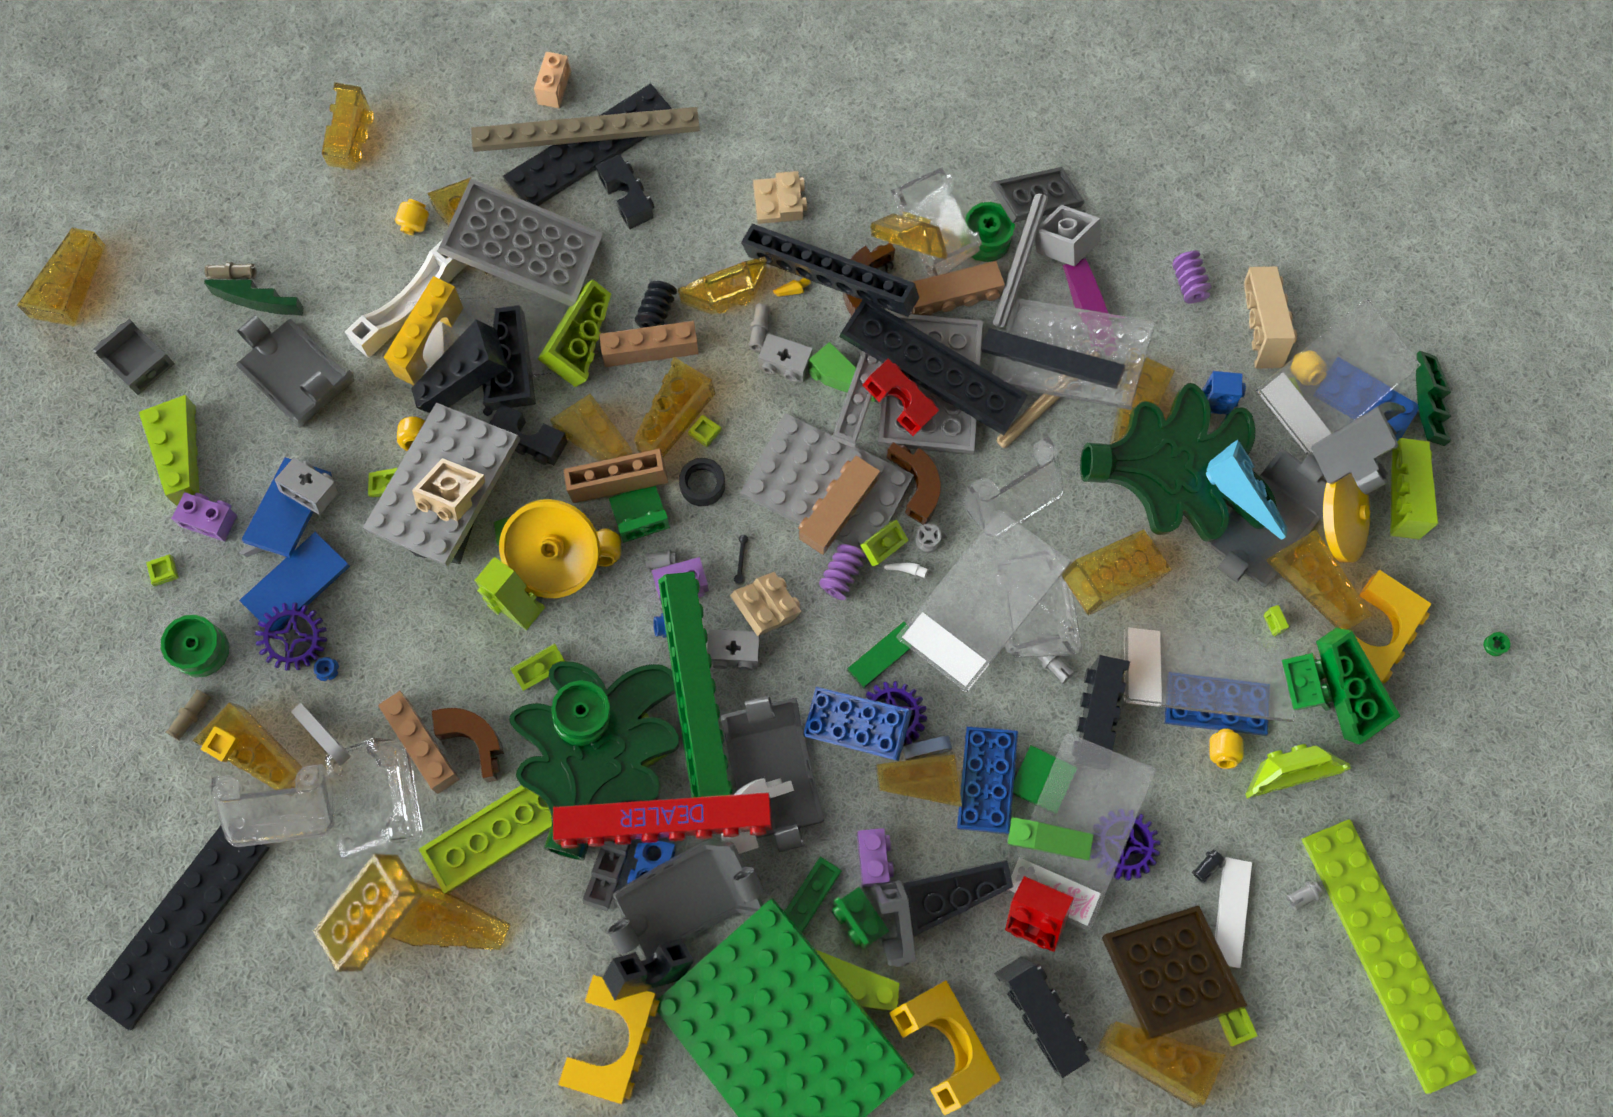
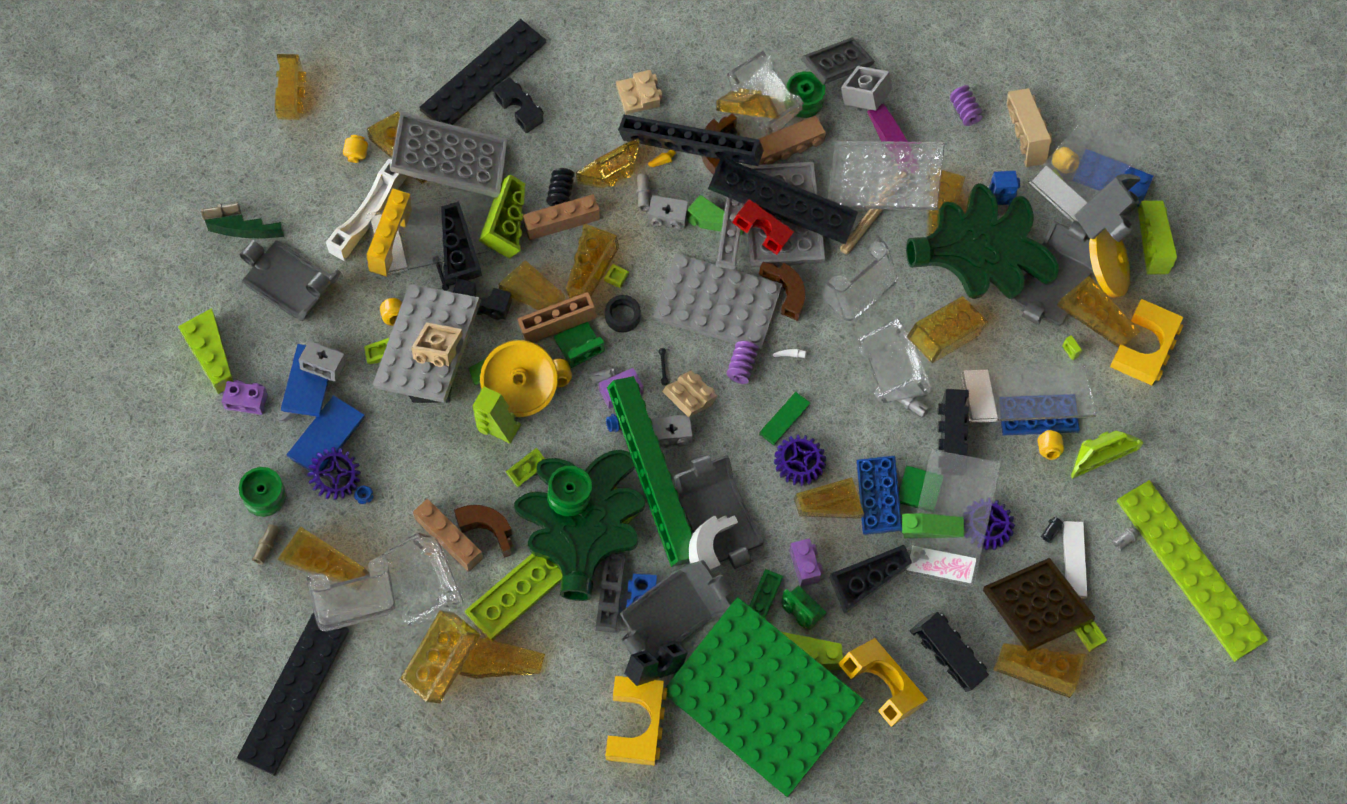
camera: 10 degrees left, 5 degrees down
clear yellow wedge [17,228,106,327] -> none
dark grey panel [93,319,175,395] -> none
lime tile [146,554,179,587] -> none
yellow plate [201,726,240,763] -> none
light grey beam [291,703,351,766] -> none
black wedge [411,319,507,413] -> none
dark tan plate [471,107,700,152] -> none
light nougat brick [534,52,571,108] -> none
red brick [553,793,772,848] -> none
medium nougat brick [798,456,880,555] -> none
blue tile [803,687,912,761] -> none
lime plate [860,520,909,566] -> none
dark grey panel [874,880,916,967] -> none
clear piece [896,510,1072,692] -> none
sand blue beam [902,736,952,761] -> none
light grey wheel [915,524,941,553] -> none
black tile [981,328,1125,389] -> none
light grey axle [993,193,1048,328] -> none
red slope [1005,876,1074,952] -> none
medium azure wedge [1206,440,1288,540] -> none
green bracket [1282,653,1333,711] -> none
green wedge [1316,627,1401,745] -> none
dark green slope [1416,351,1451,446] -> none
green bush [1483,632,1511,657] -> none

